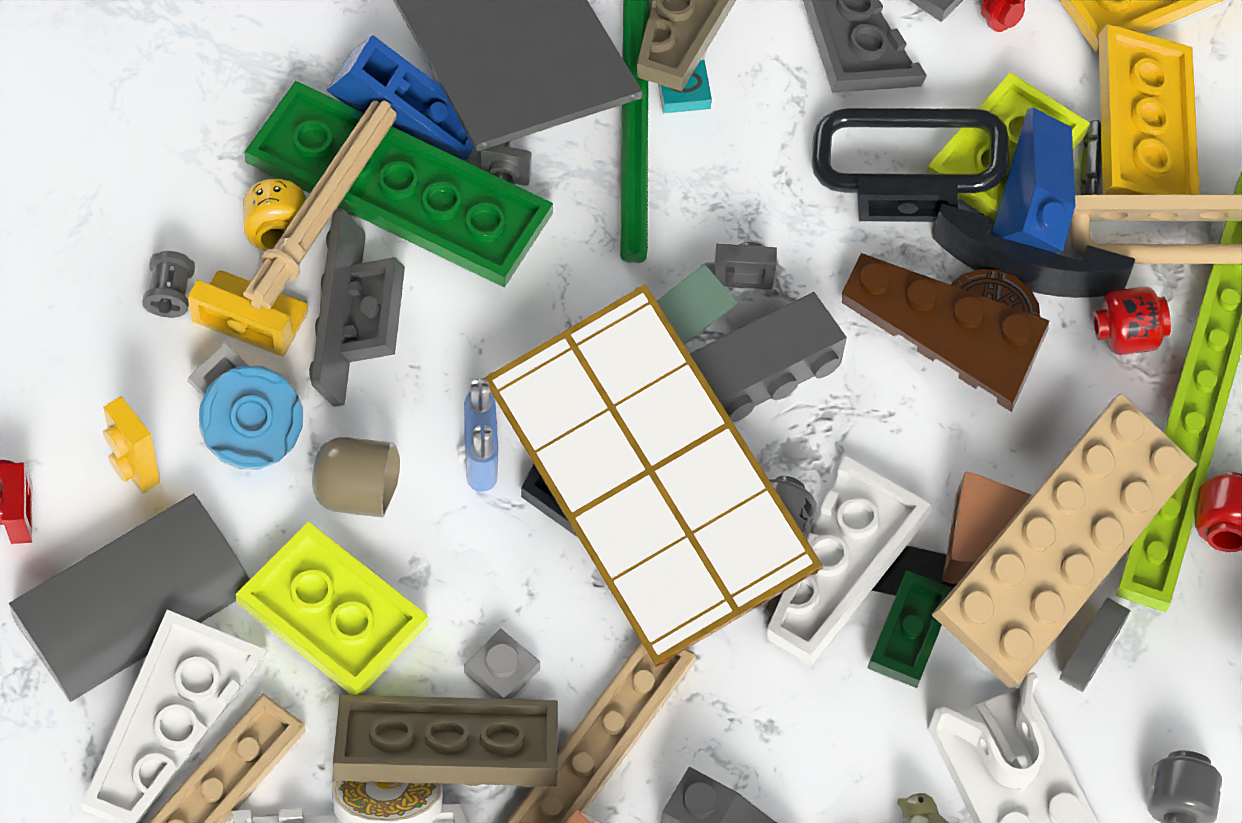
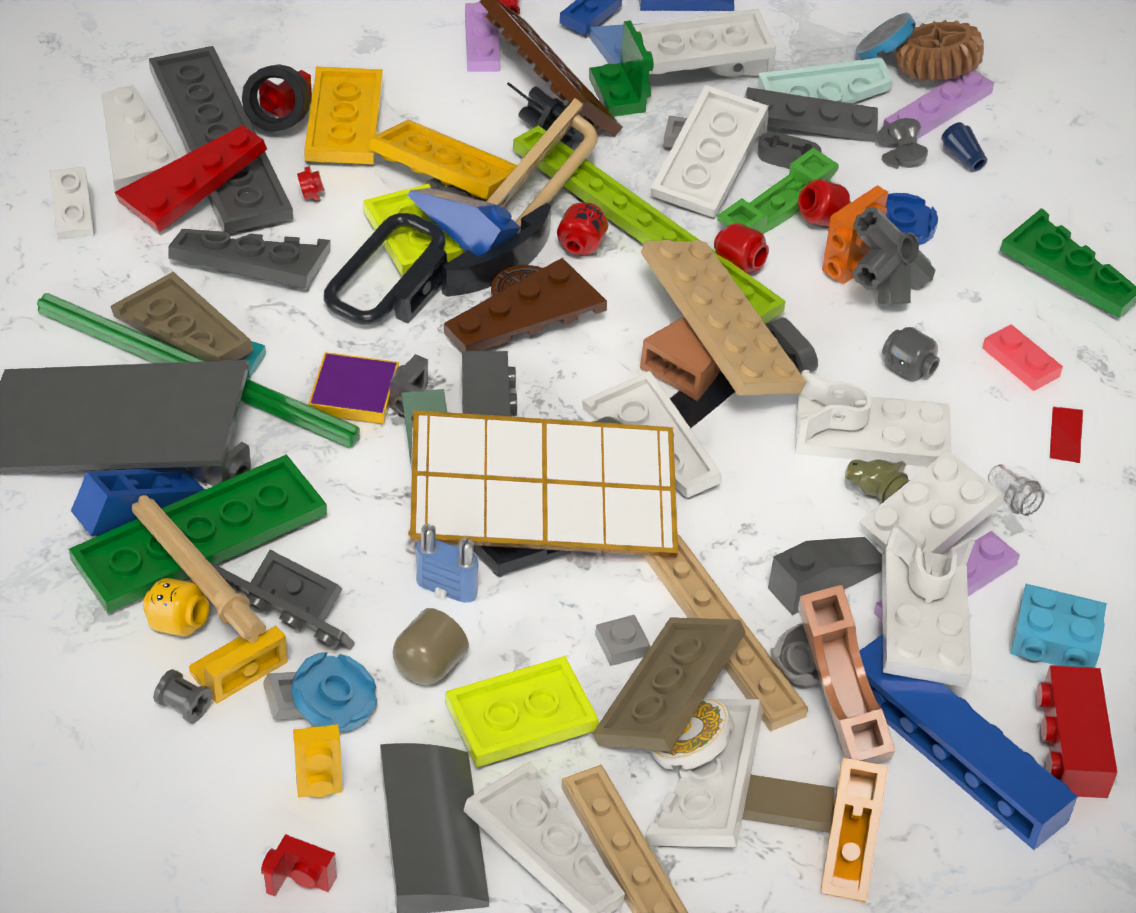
camera: 60 degrees left, 15 degrees down
dark green plate [867,570,953,688] -> none
none -> dark purple tile [308,352,399,424]

